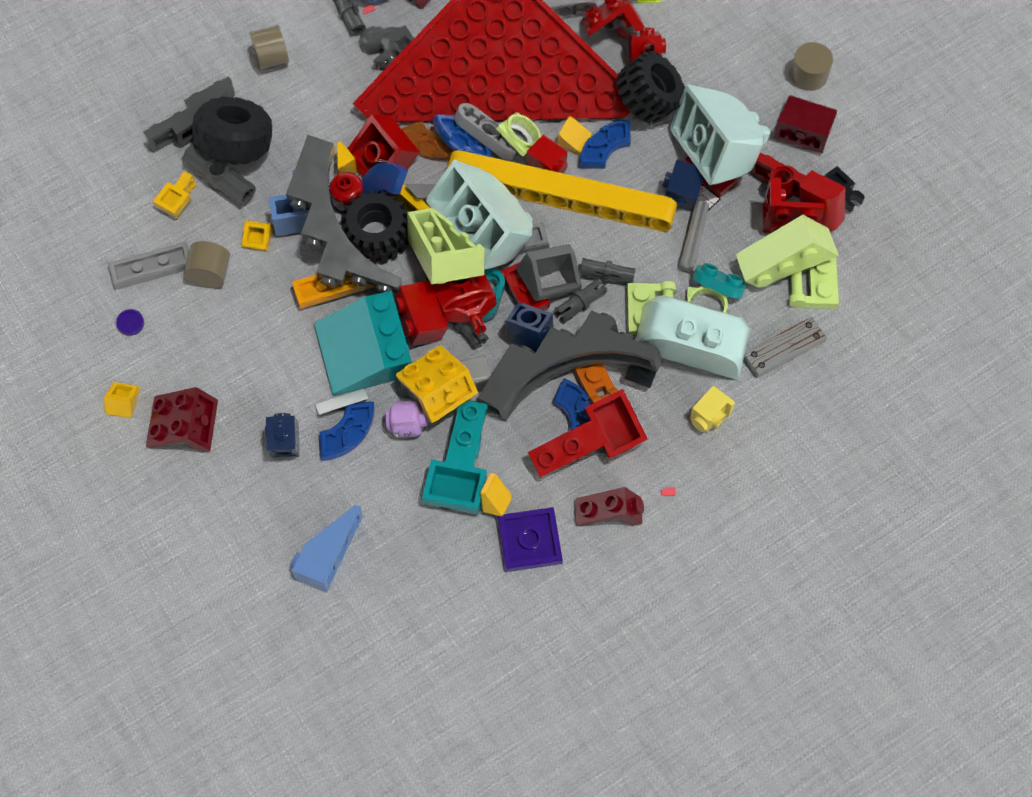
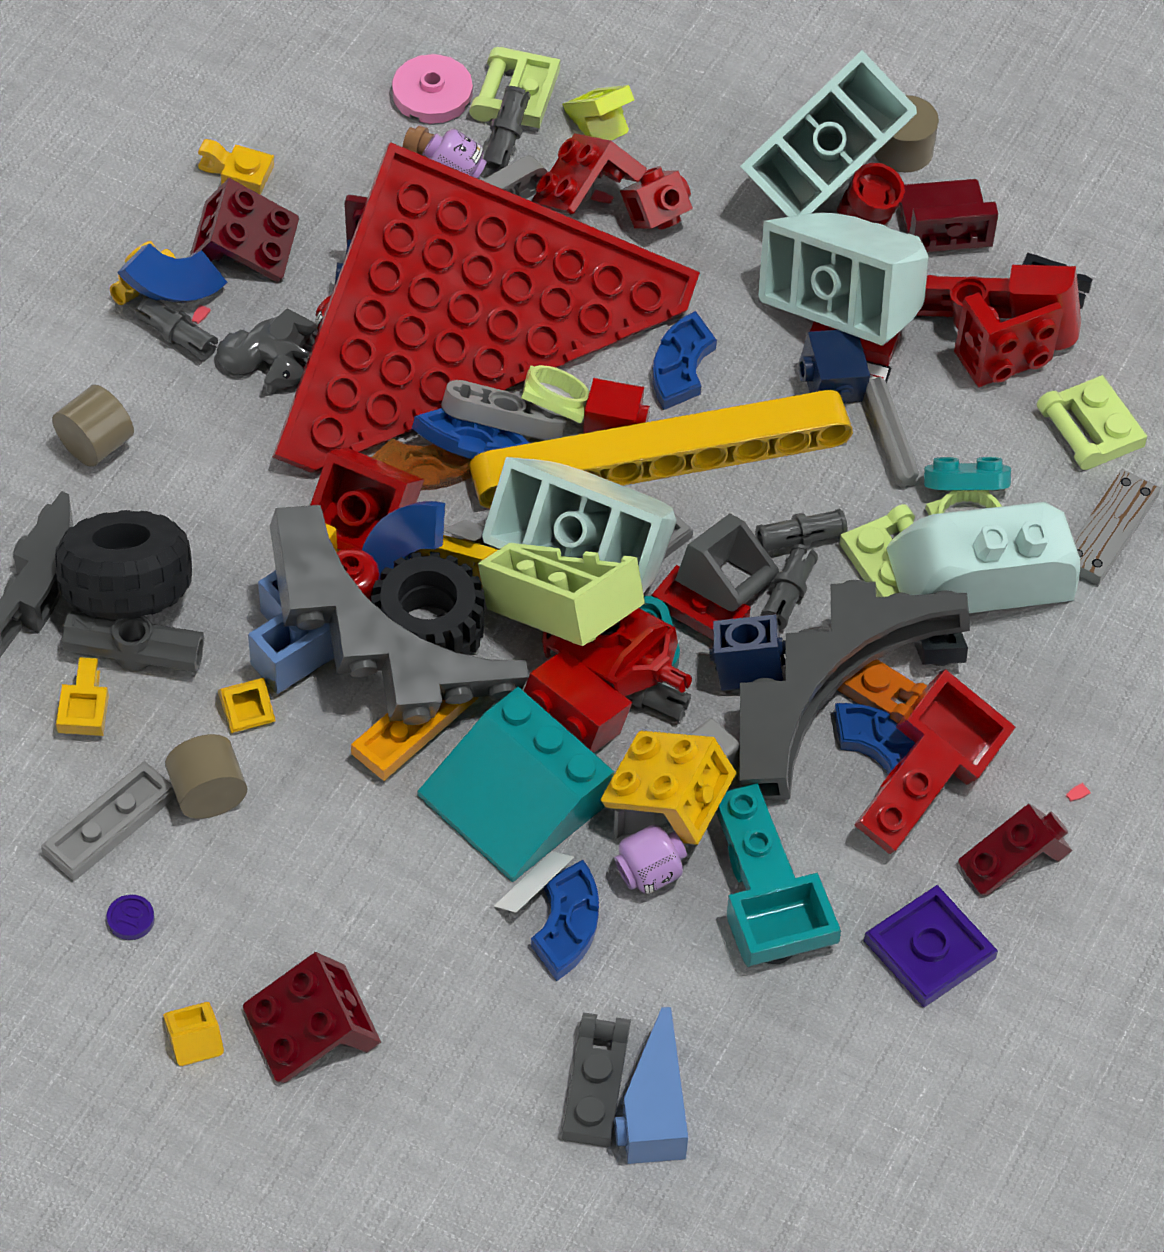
camera: 30 degrees left, 10 degrees down
dark blue head [264,413,300,458] -> none
yellow slope [480,473,512,516] -> none
yellow slope [558,116,592,155] -> none
black tyre [617,51,685,124] -> none
light yellow brick [690,385,735,433] -> none
yellowish green wedge [736,215,839,288] -> none
none -> dark grey plate [562,1012,631,1147]
none -> light aqua hips [740,50,917,217]
none -> red wheel [837,163,905,226]

